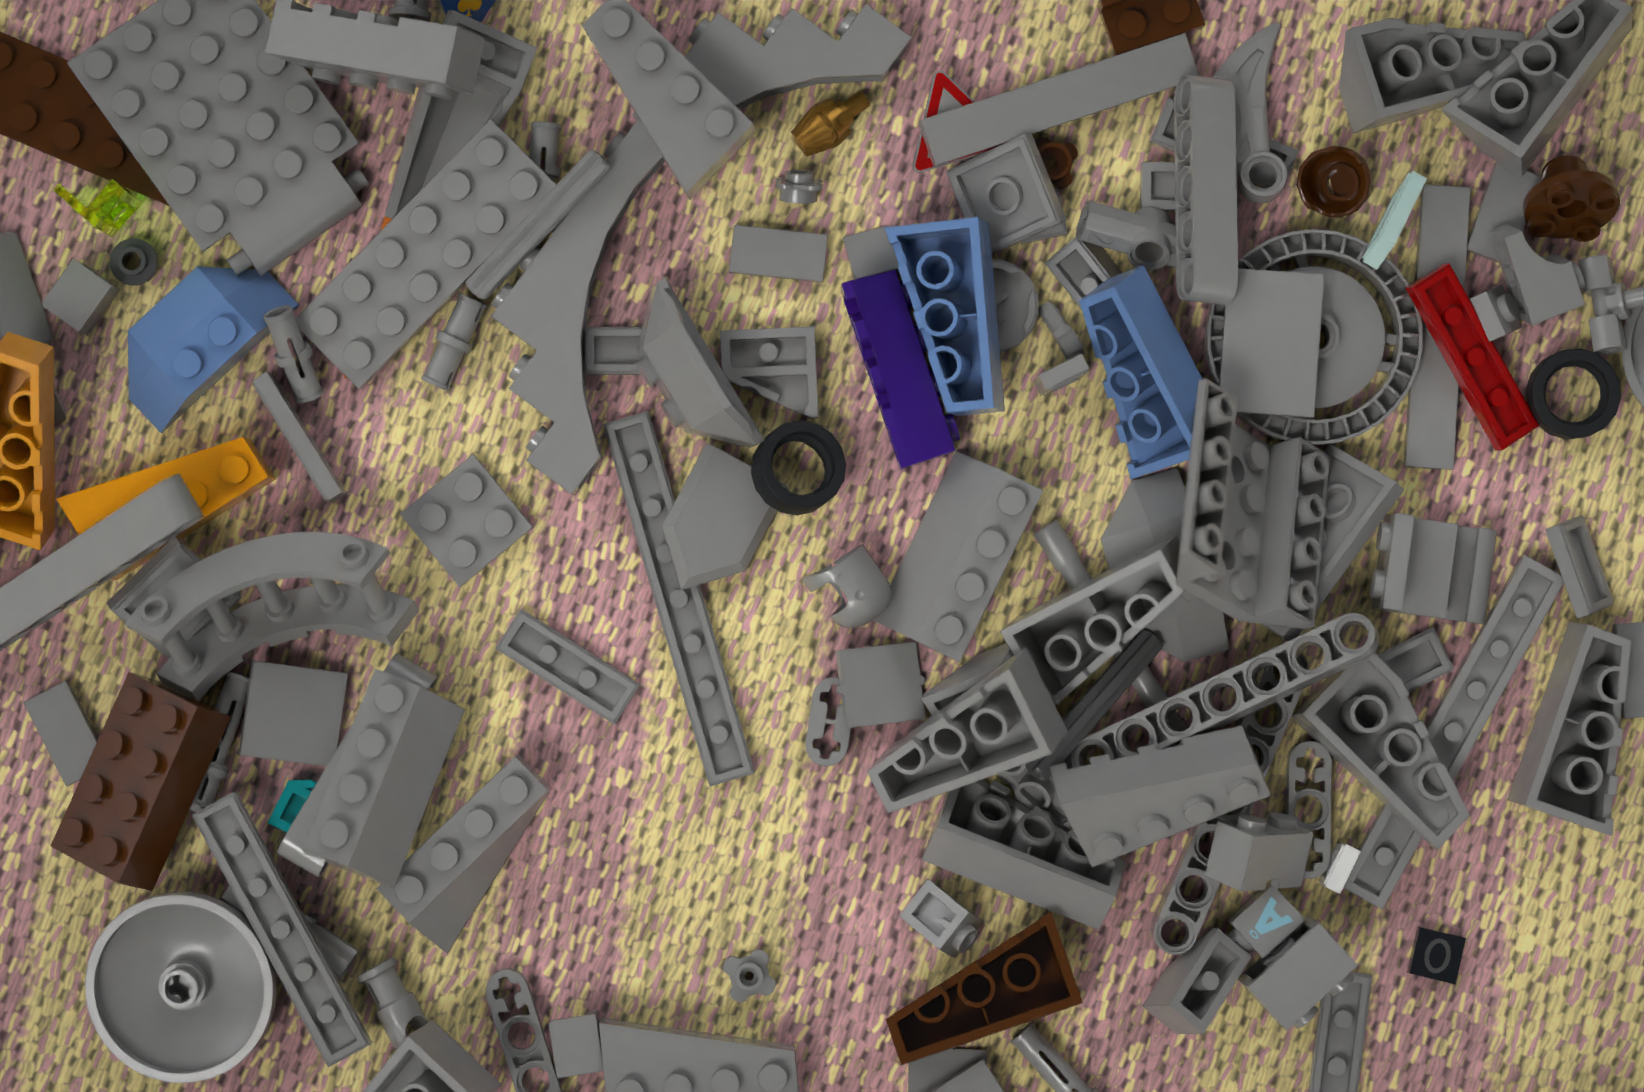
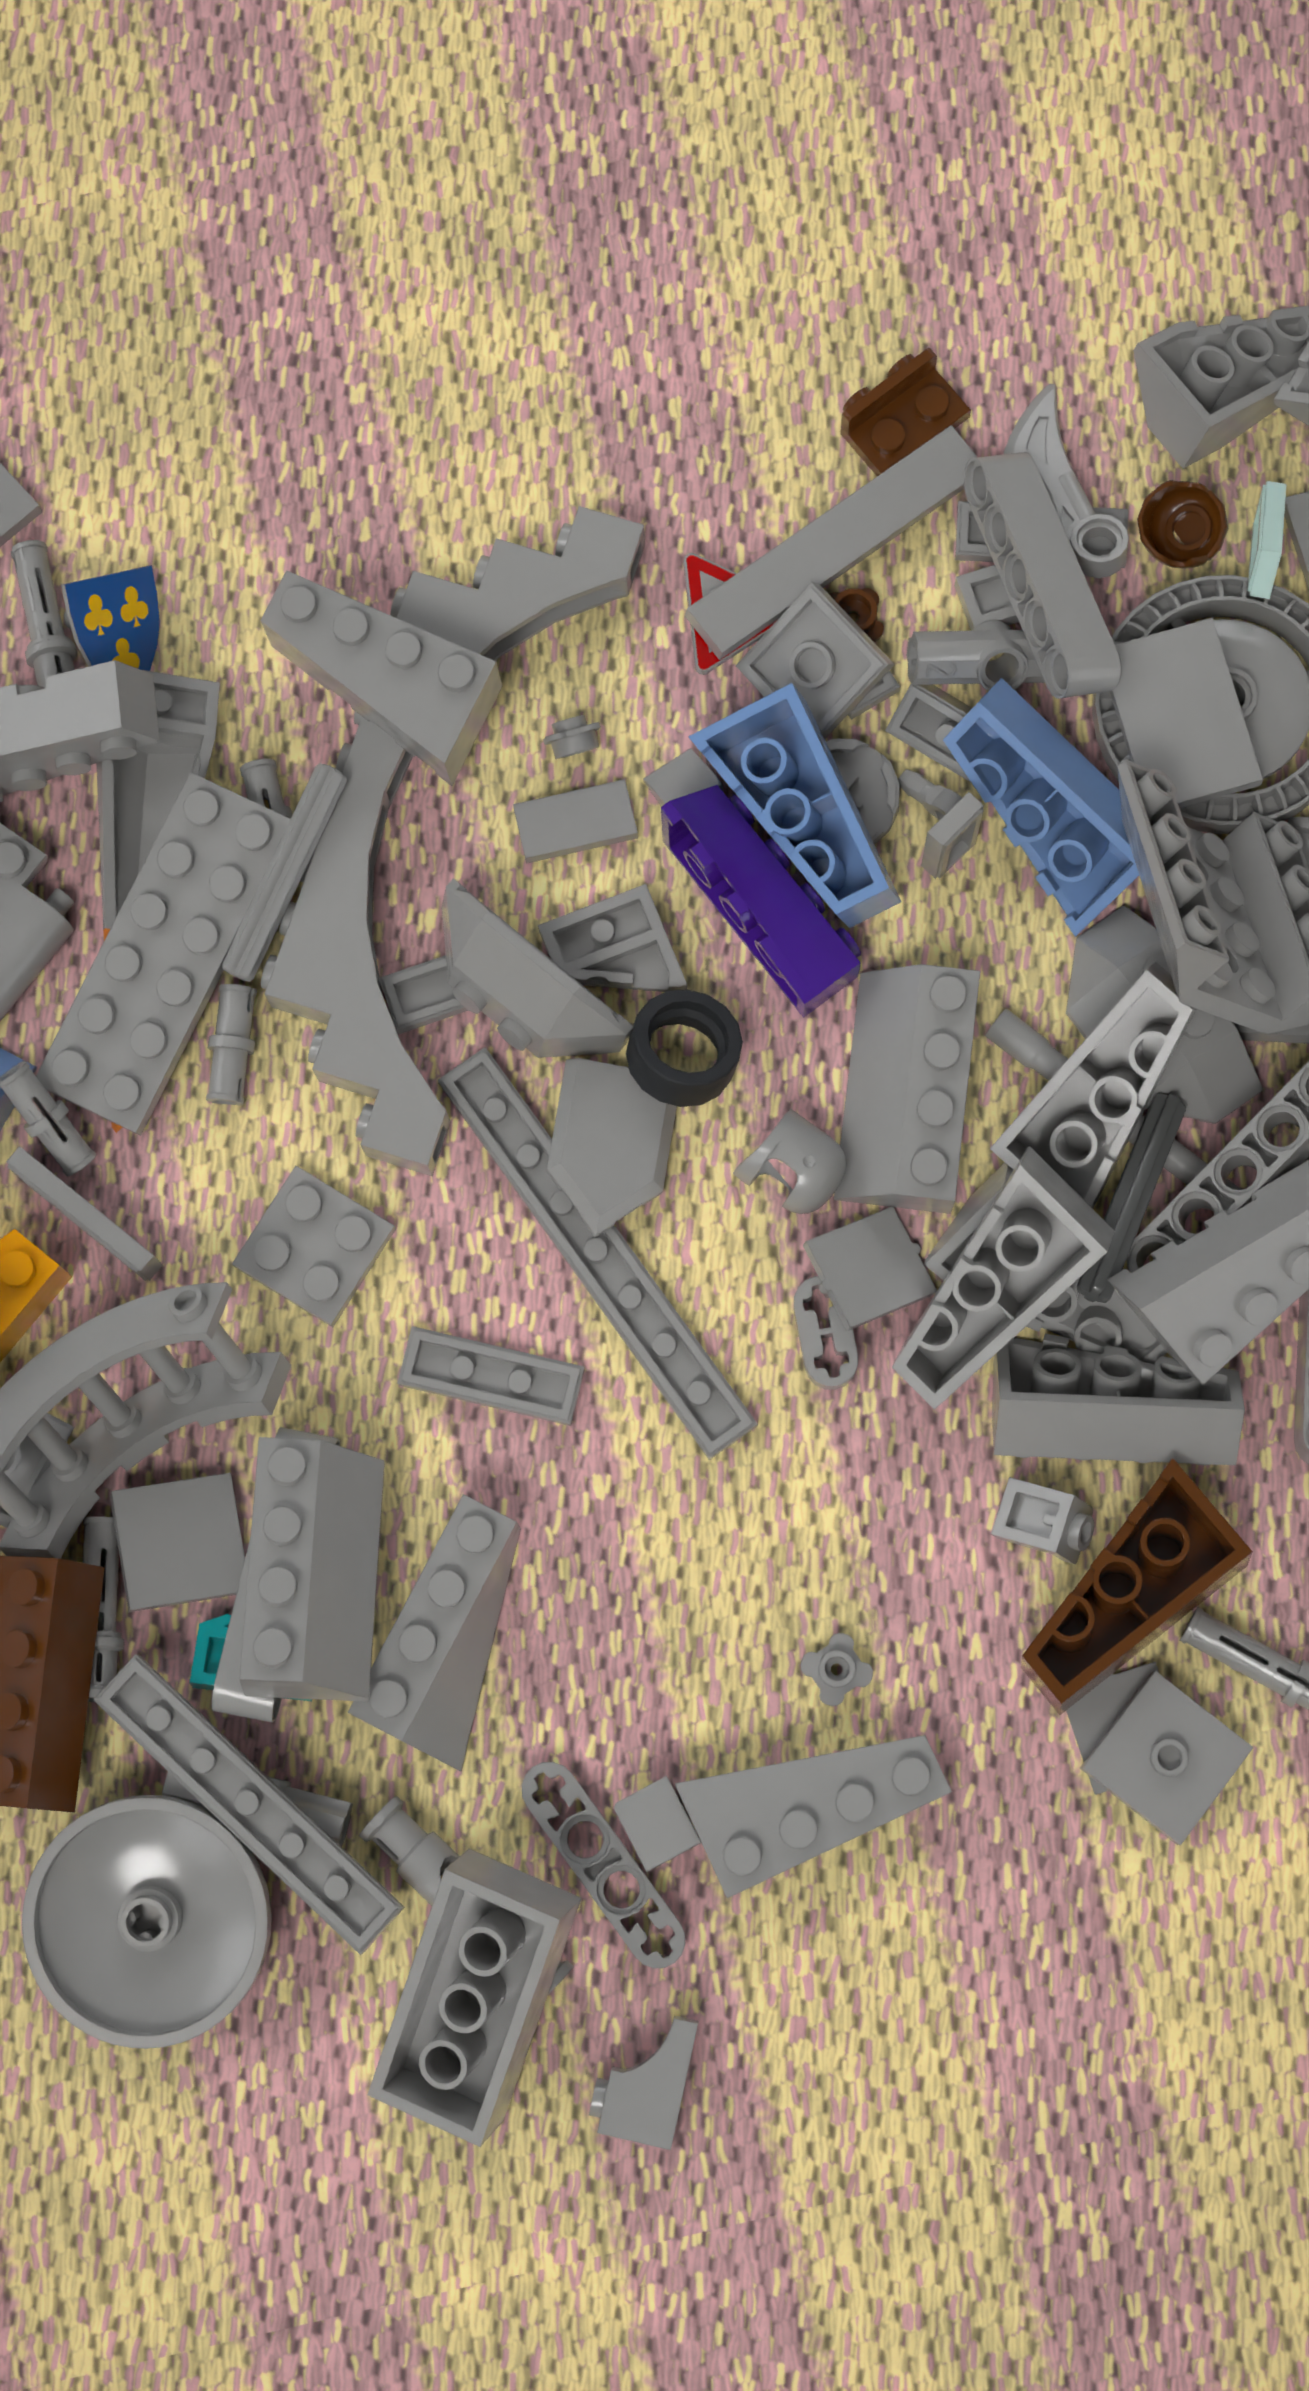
camera: 15 degrees left, 10 degrees down
pearl gold piece [791,91,870,156] -> none

